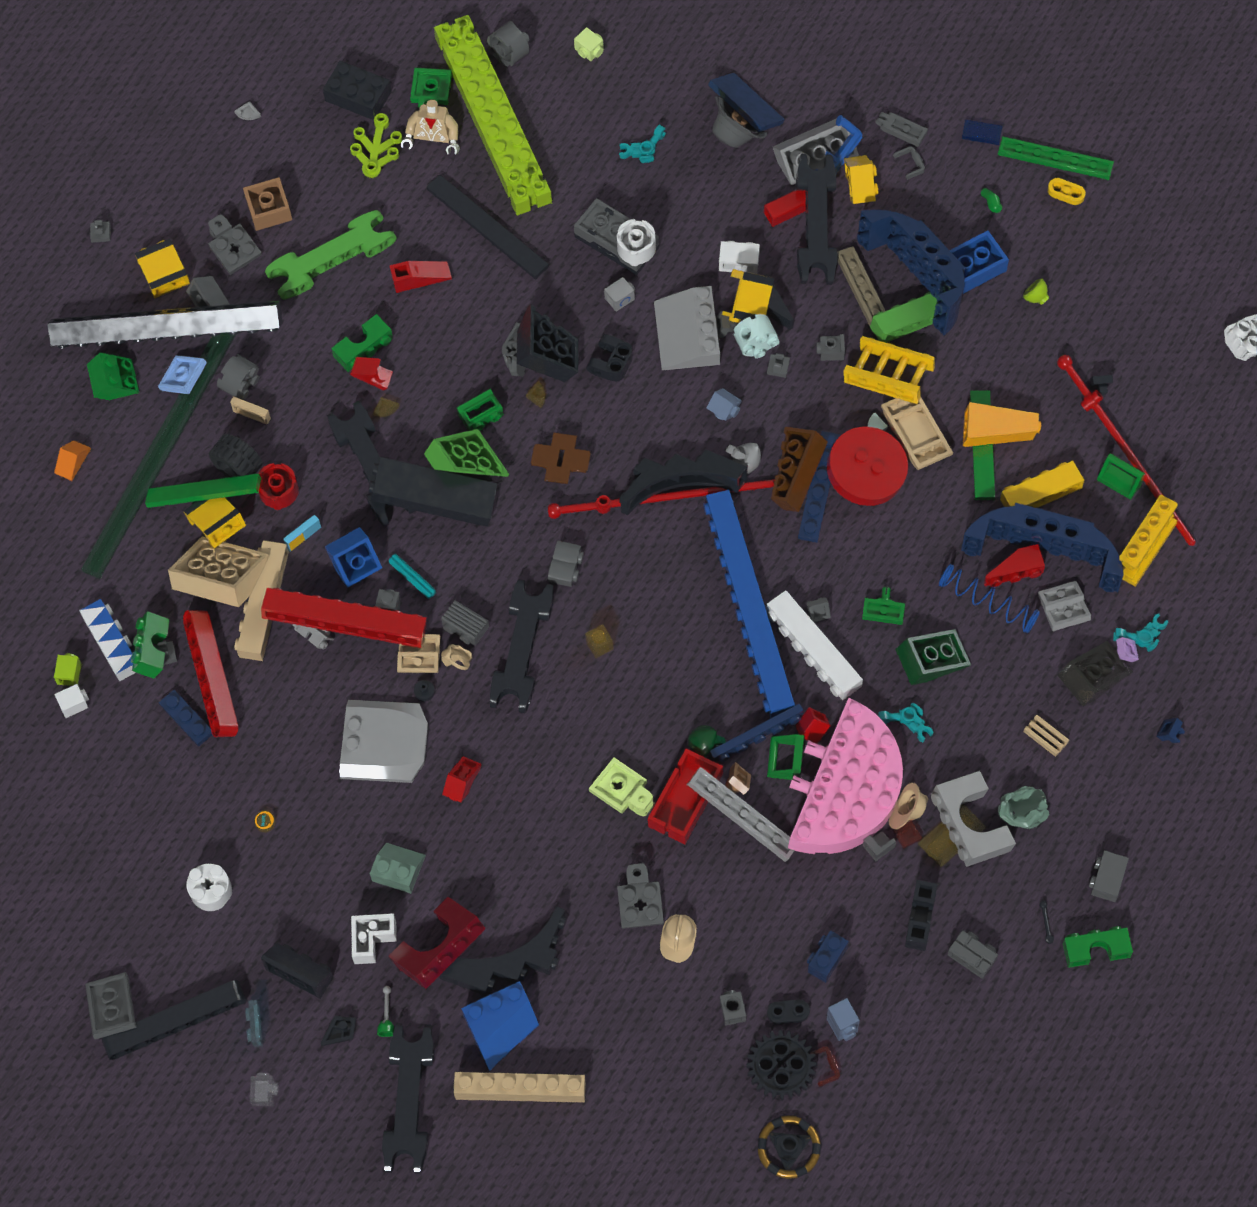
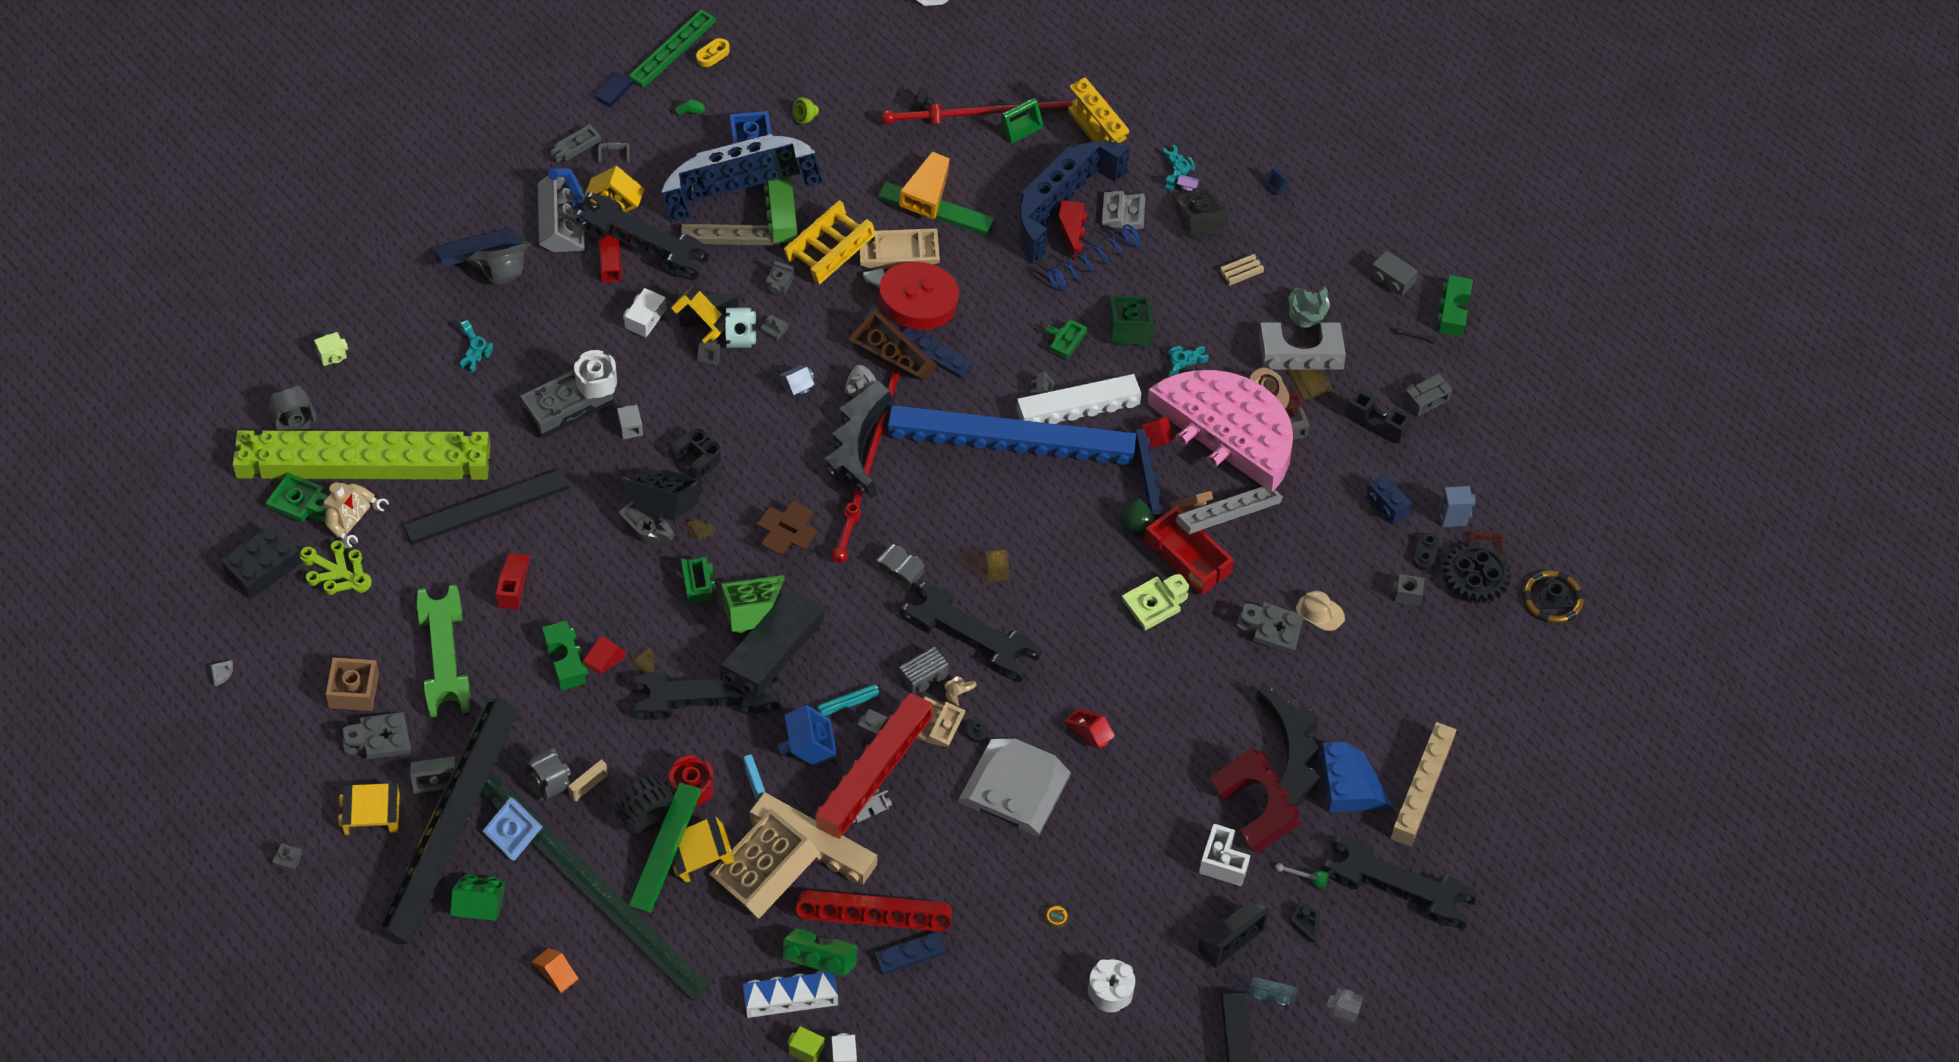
camera: 75 degrees left, 10 degrees down
sand green slope [370,843,426,894] -> none
light grey slope [654,286,720,370] -> none
green tile [767,734,804,780] -> none
yellow brick [1000,461,1084,508] -> none

